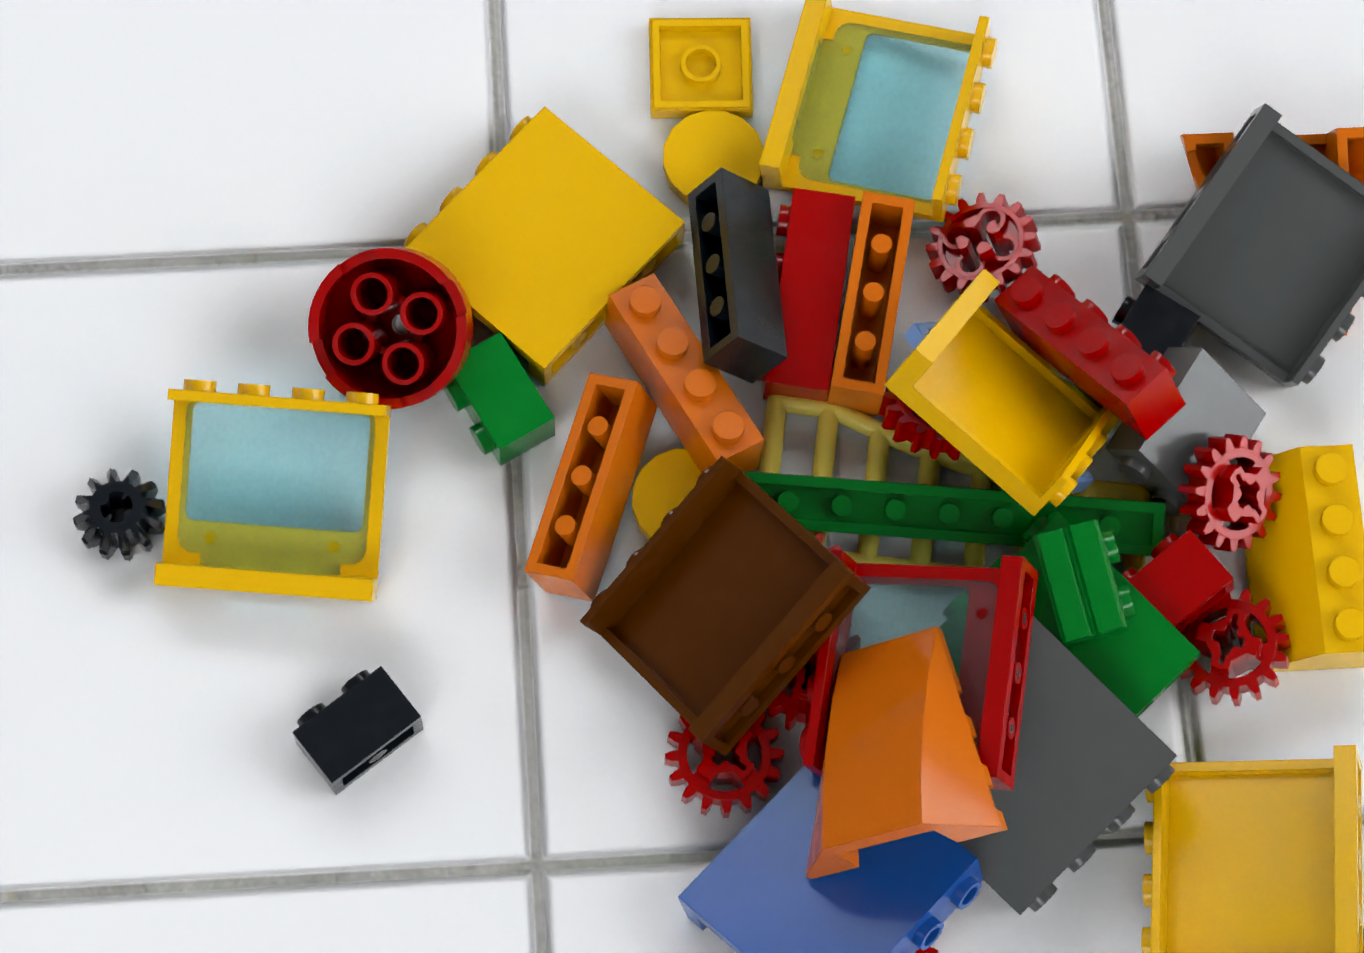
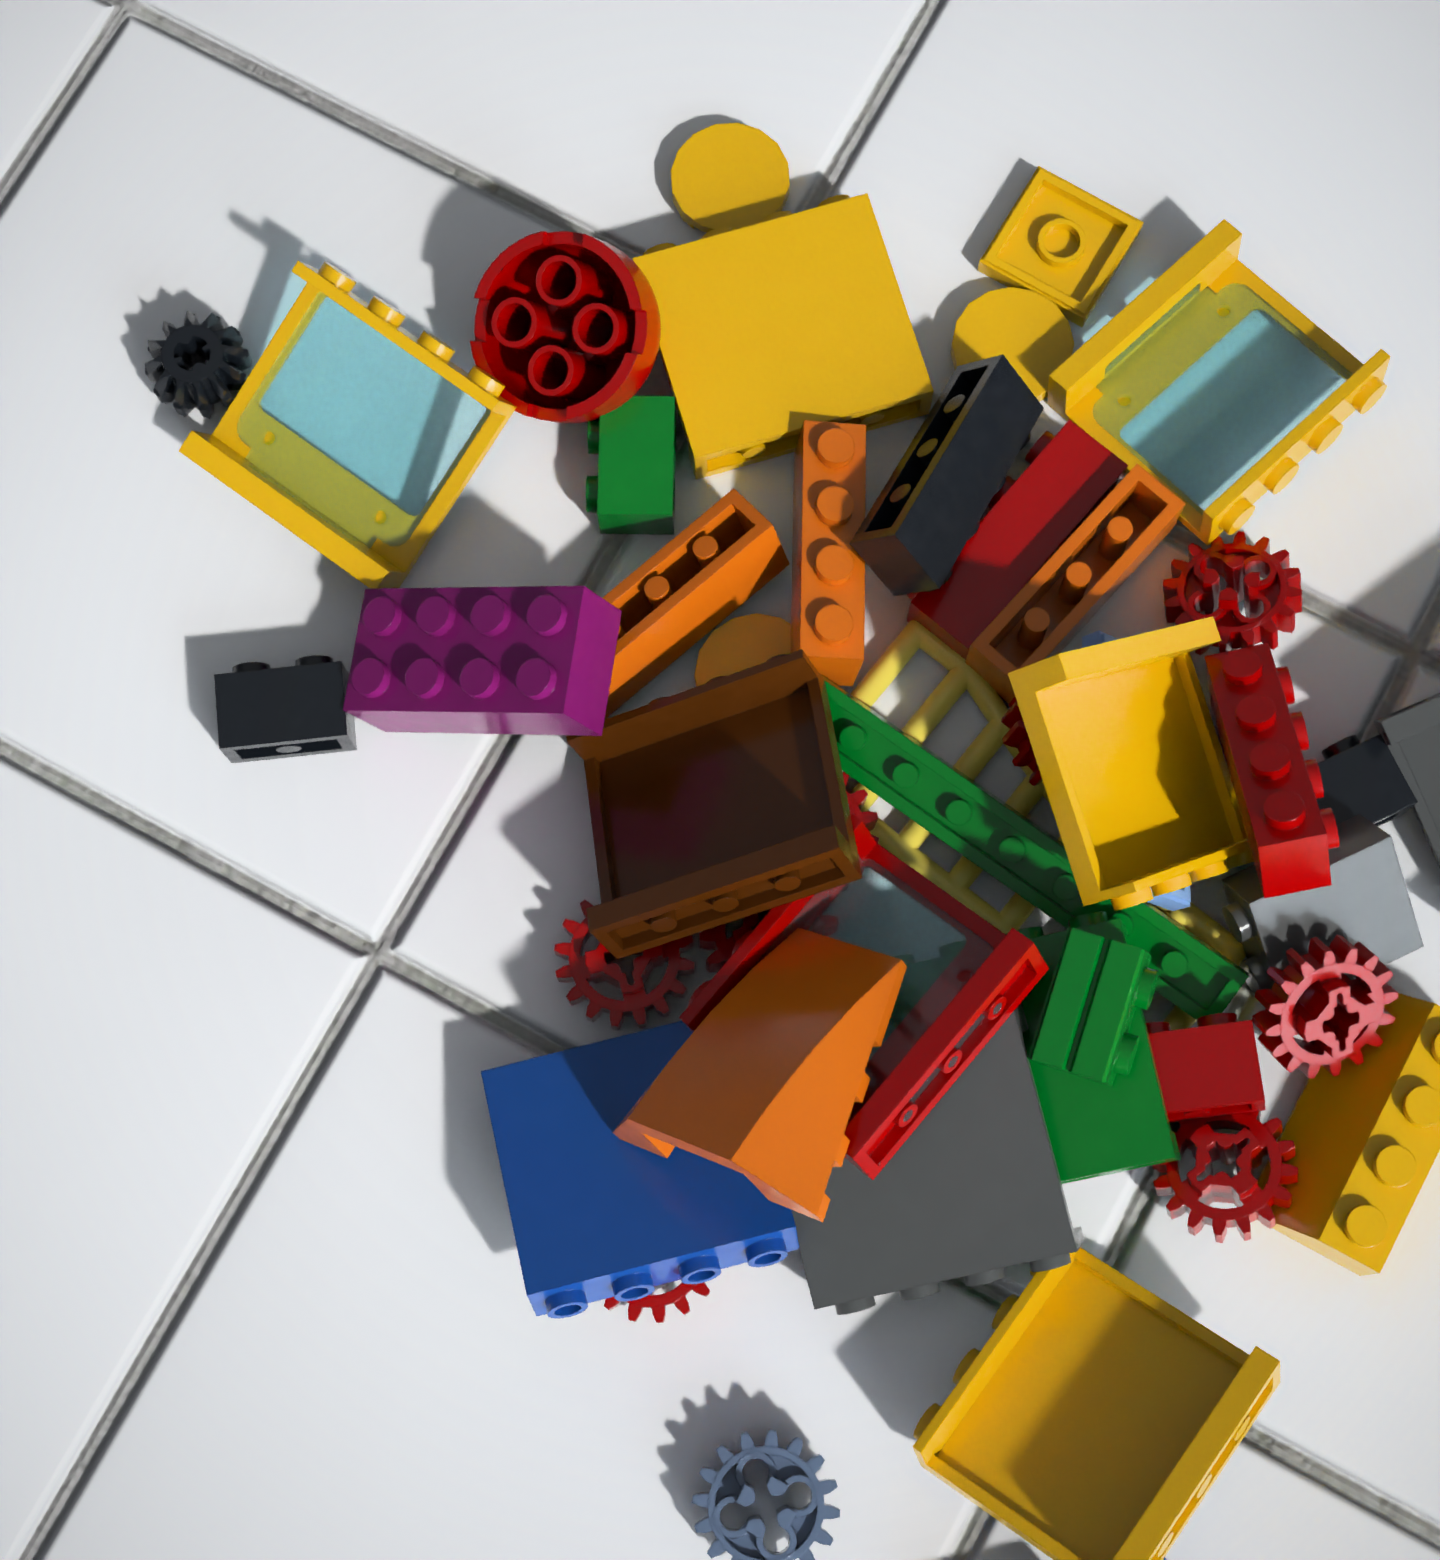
camera: 40 degrees right, 5 degrees up
none -> magenta brick [343,586,622,736]
none -> yellow tile [671,123,790,233]

